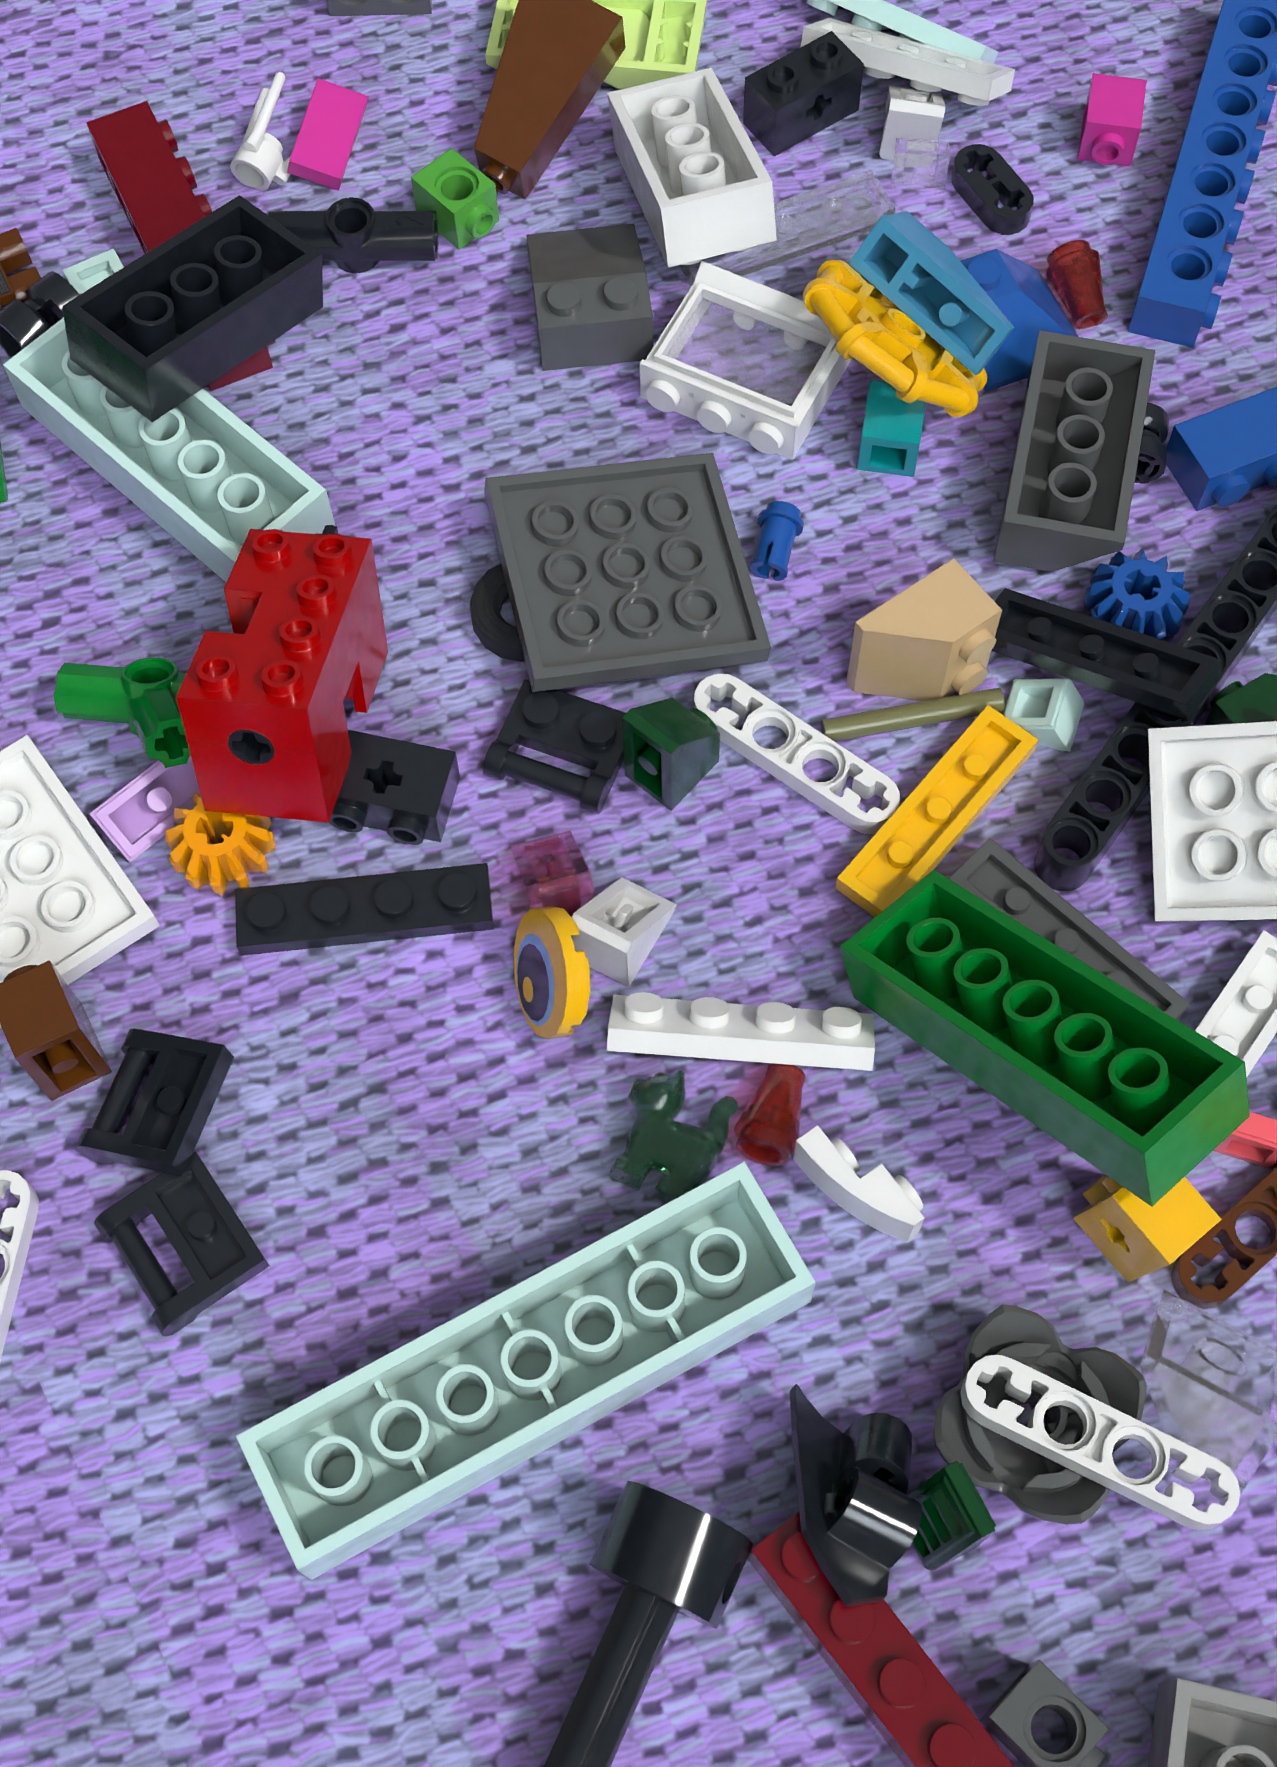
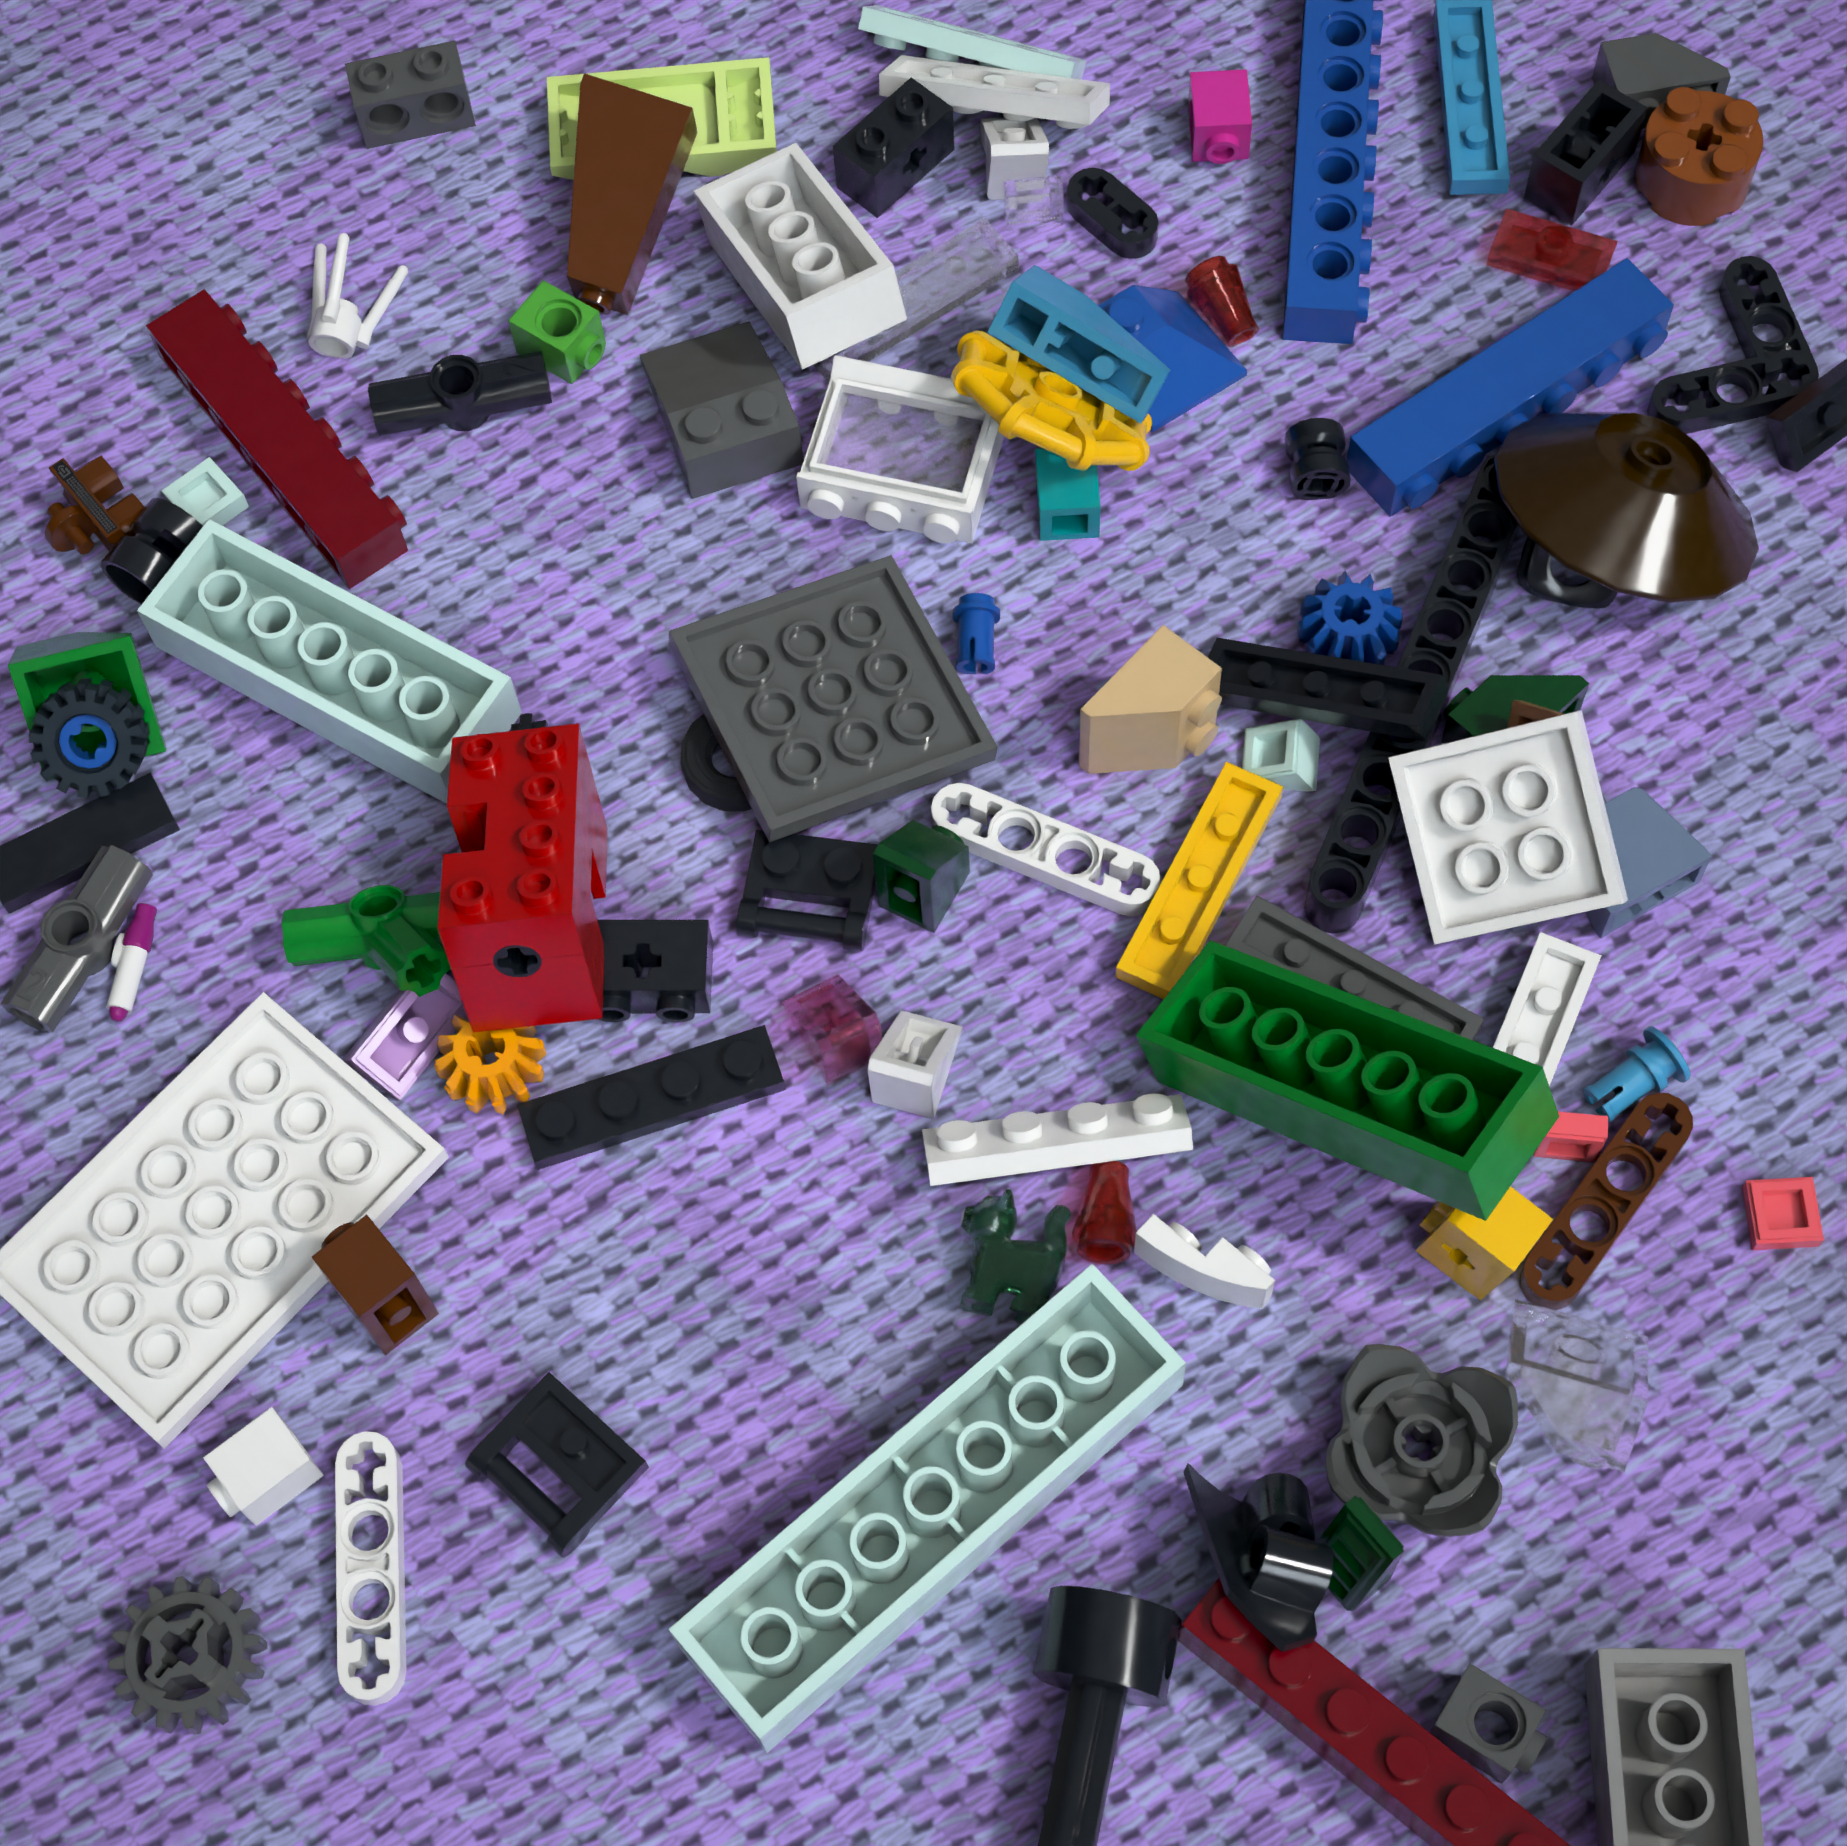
camera: 10 degrees left, 0 degrees up
black brick [62,195,323,422] -> none
black plate [75,1028,234,1176] -> none
dark pink tile [287,78,369,191] -> none
yellow tile [513,906,590,1039] -> none
olive bar [820,687,1005,742] -> none
white beam [960,1355,1240,1531] -> none
dark grey slope [993,330,1156,572] -> none

